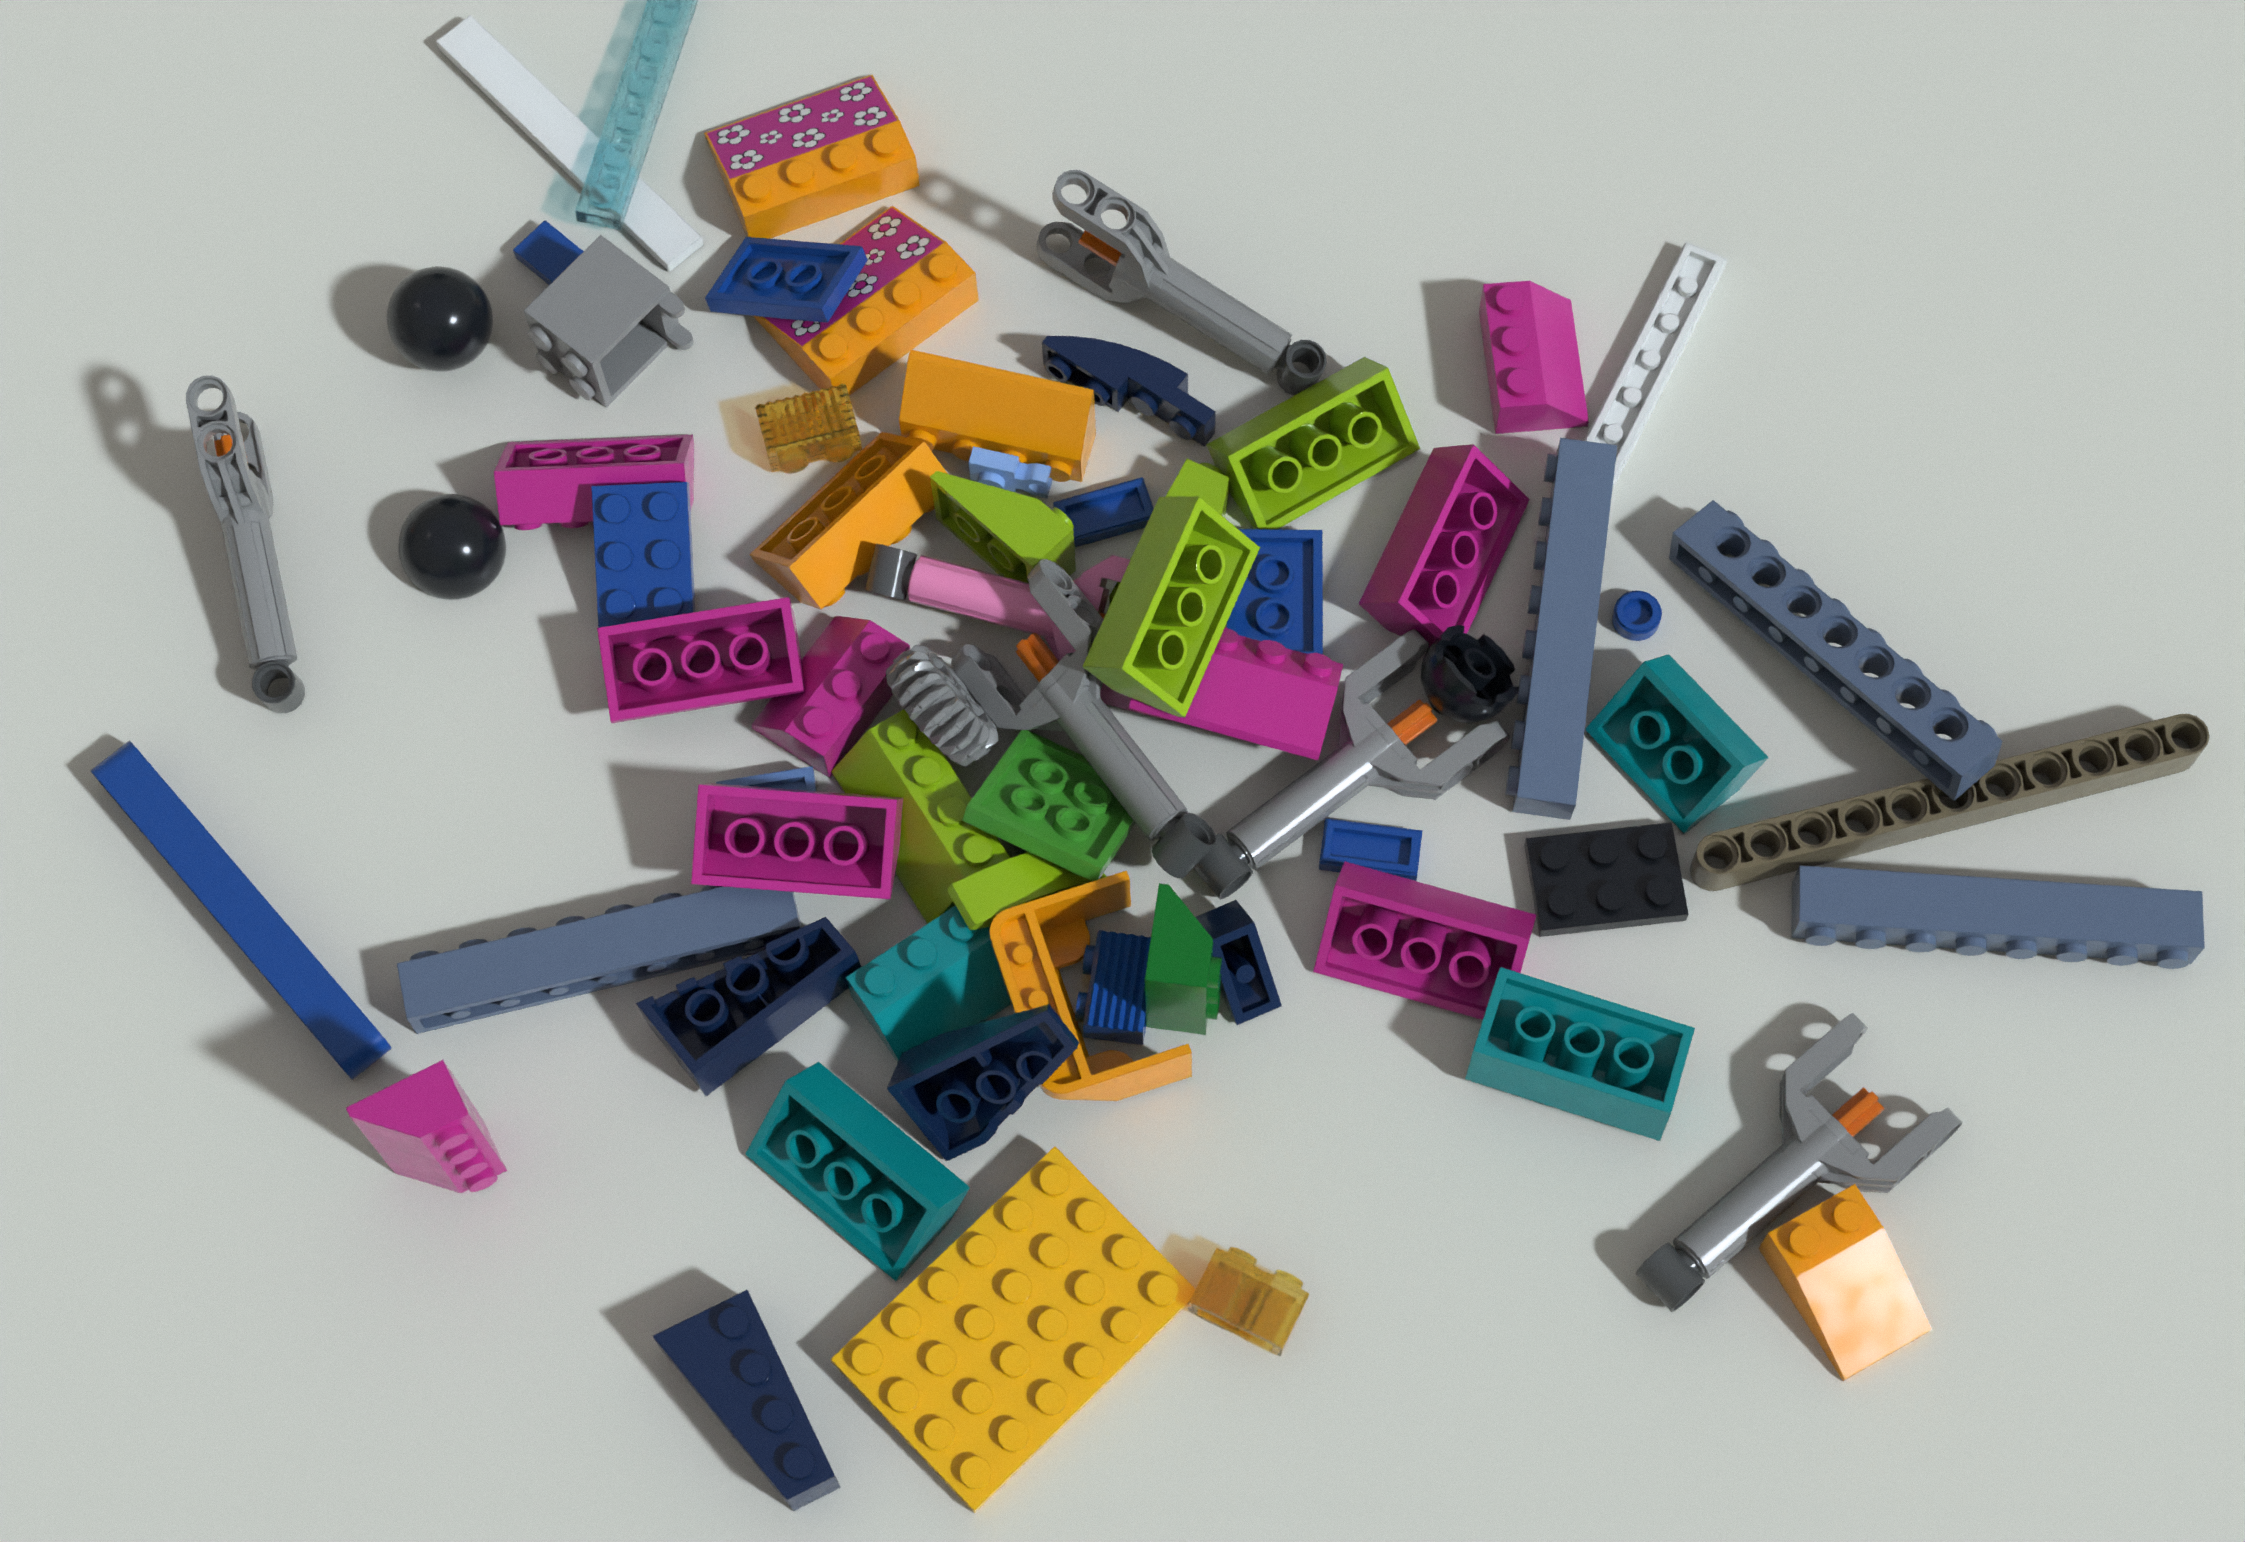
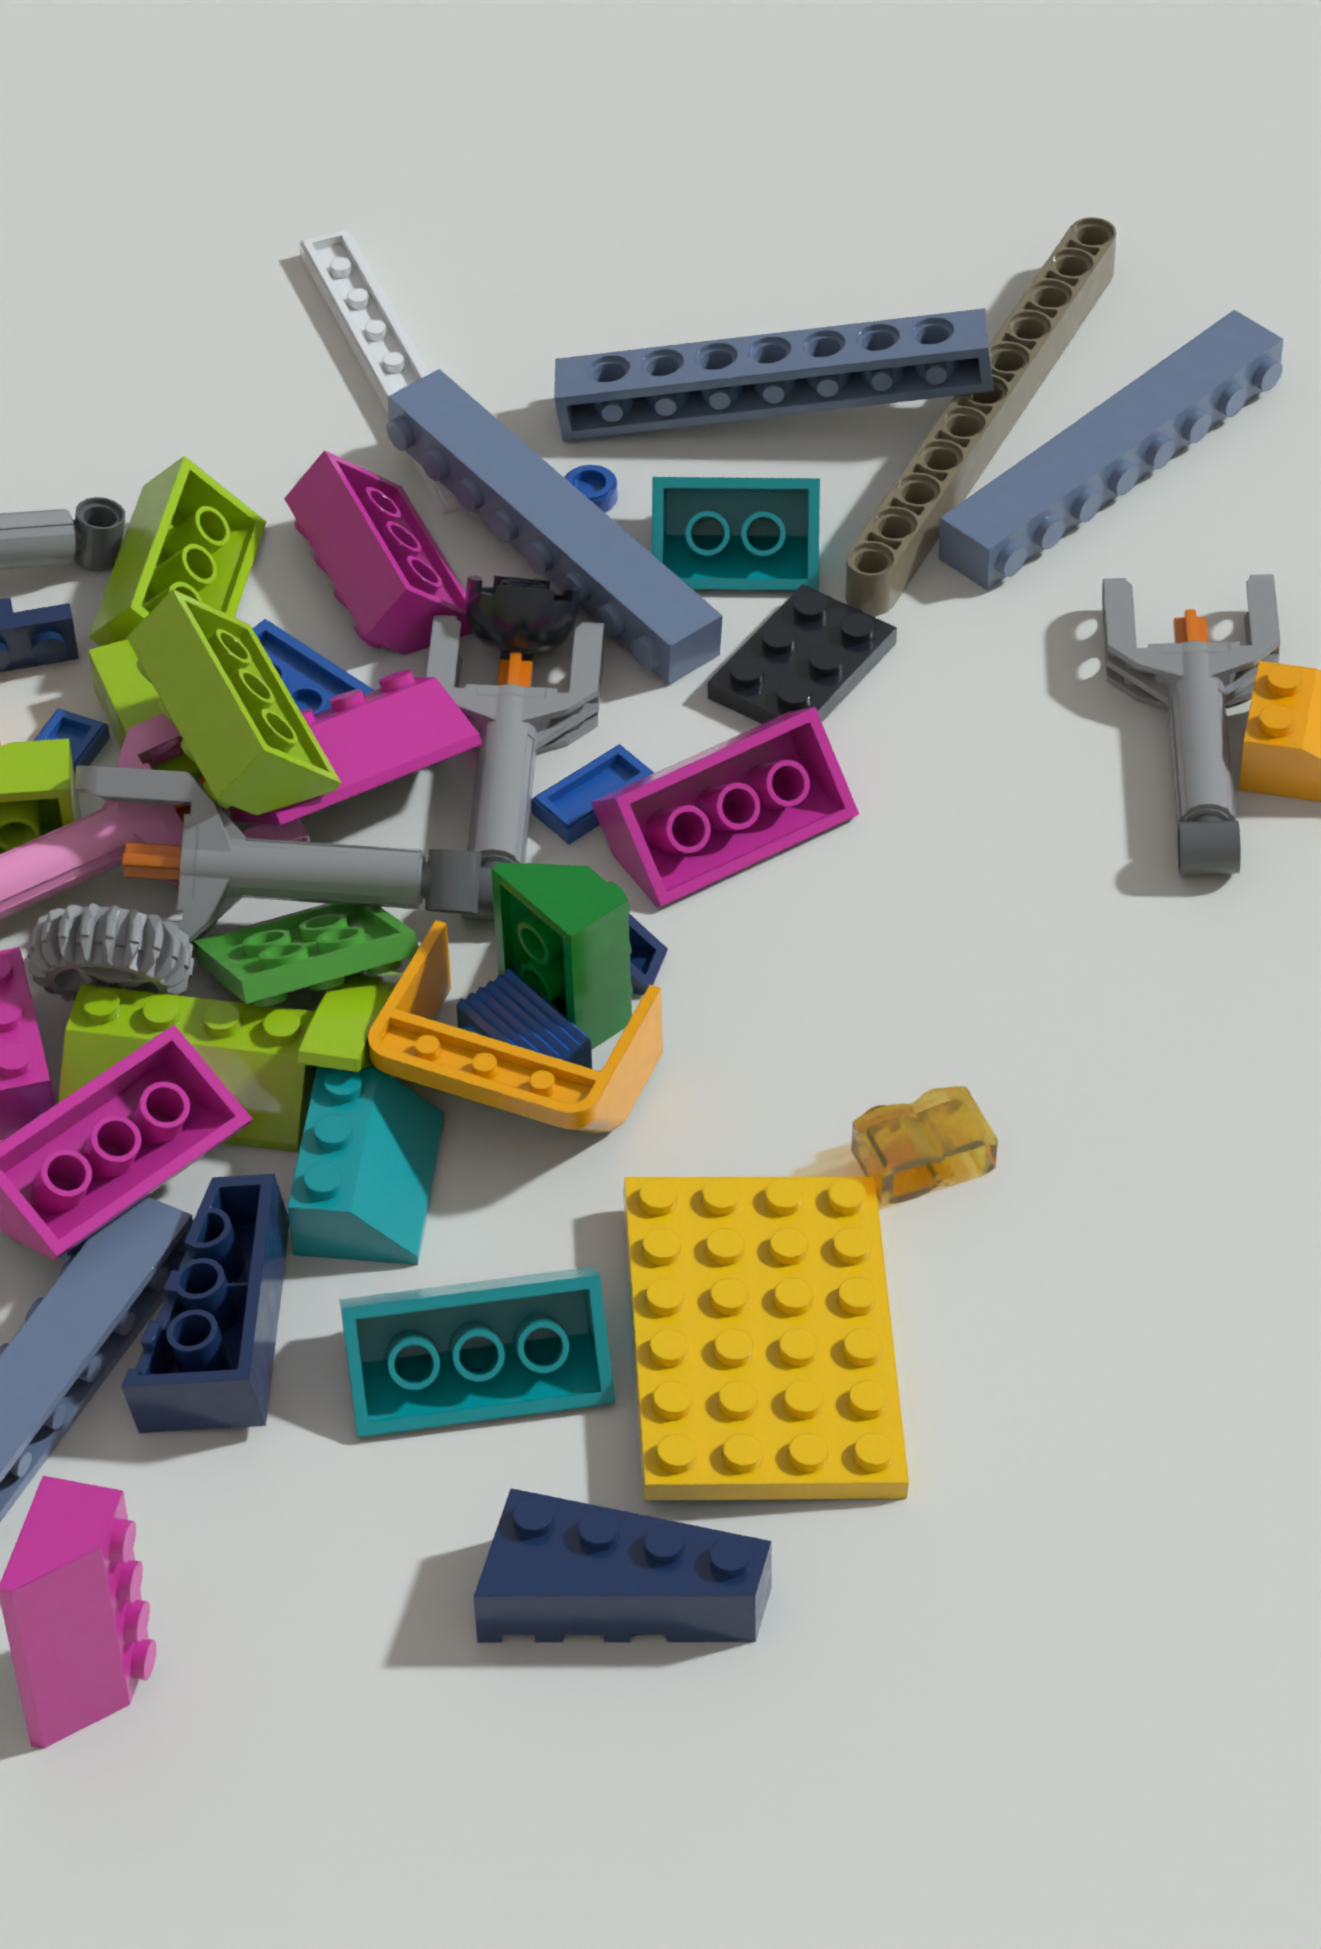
camera: 50 degrees left, 20 degrees down
dark blue wedge [887,1004,1079,1162] -> none
teal slope [1465,967,1695,1141] -> none
dark pink slope [1479,281,1589,434] -> none

